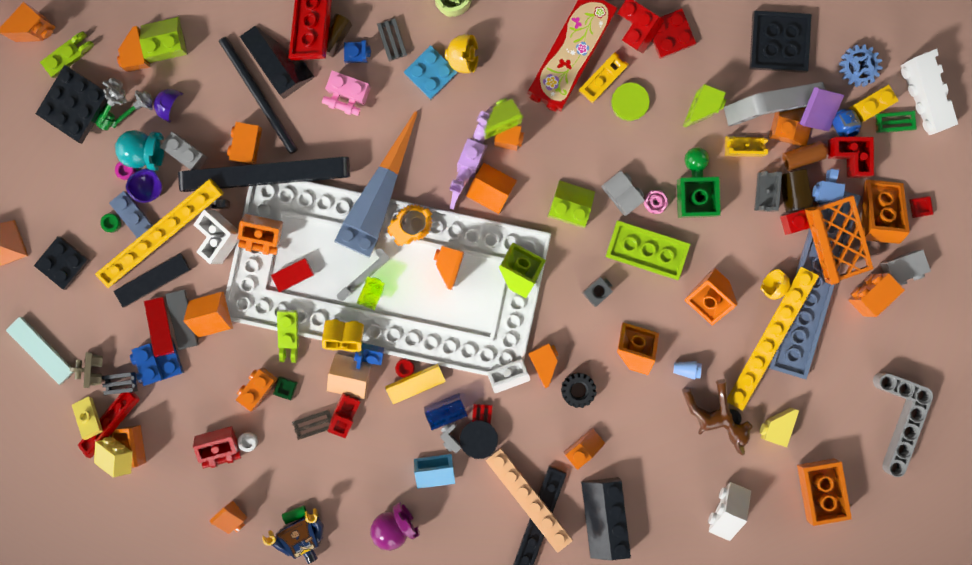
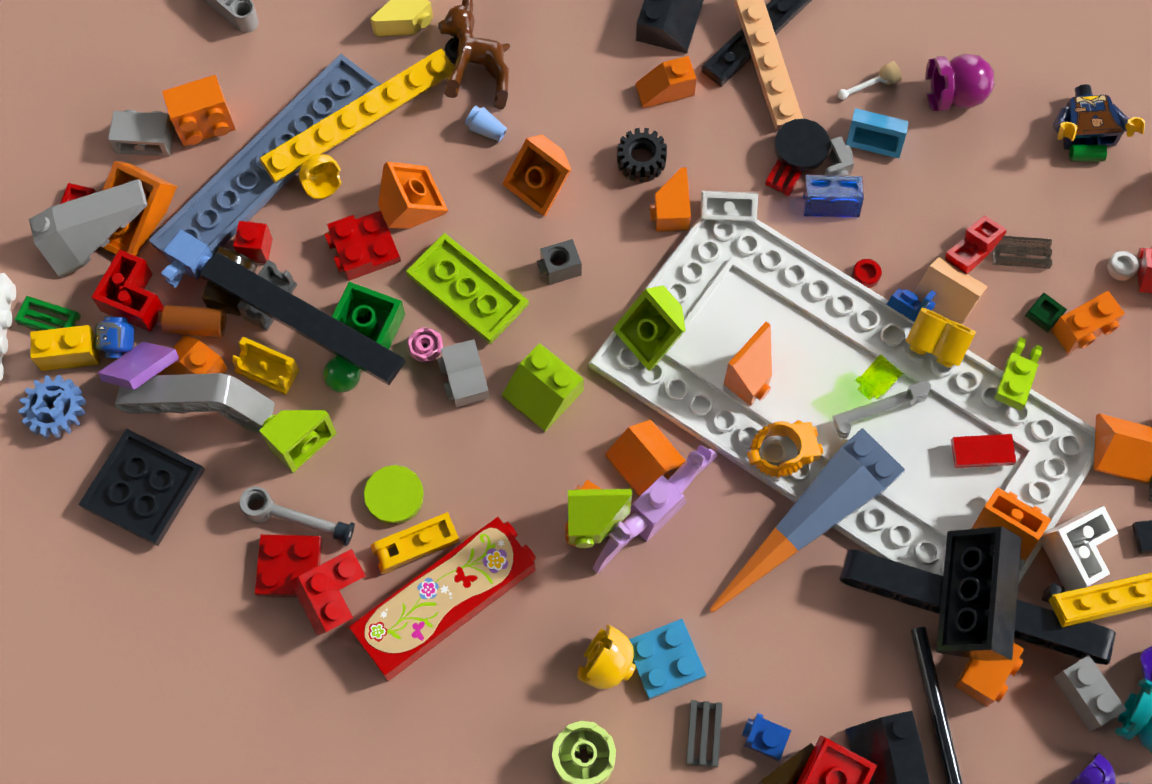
camera: 155 degrees left, 20 degrees down
bright pink brick [322,71,370,116] -> none
yellow tile [385,364,446,404] -> none
orange fence [805,195,874,285] -> none
none -> light grey wedge [29,179,147,278]
none -> black tile [200,252,406,385]
none -> light grey piece [240,486,355,546]
none -> red plate [324,210,401,281]
none -> hinge [837,61,902,100]
none -> black slope [936,526,1022,661]

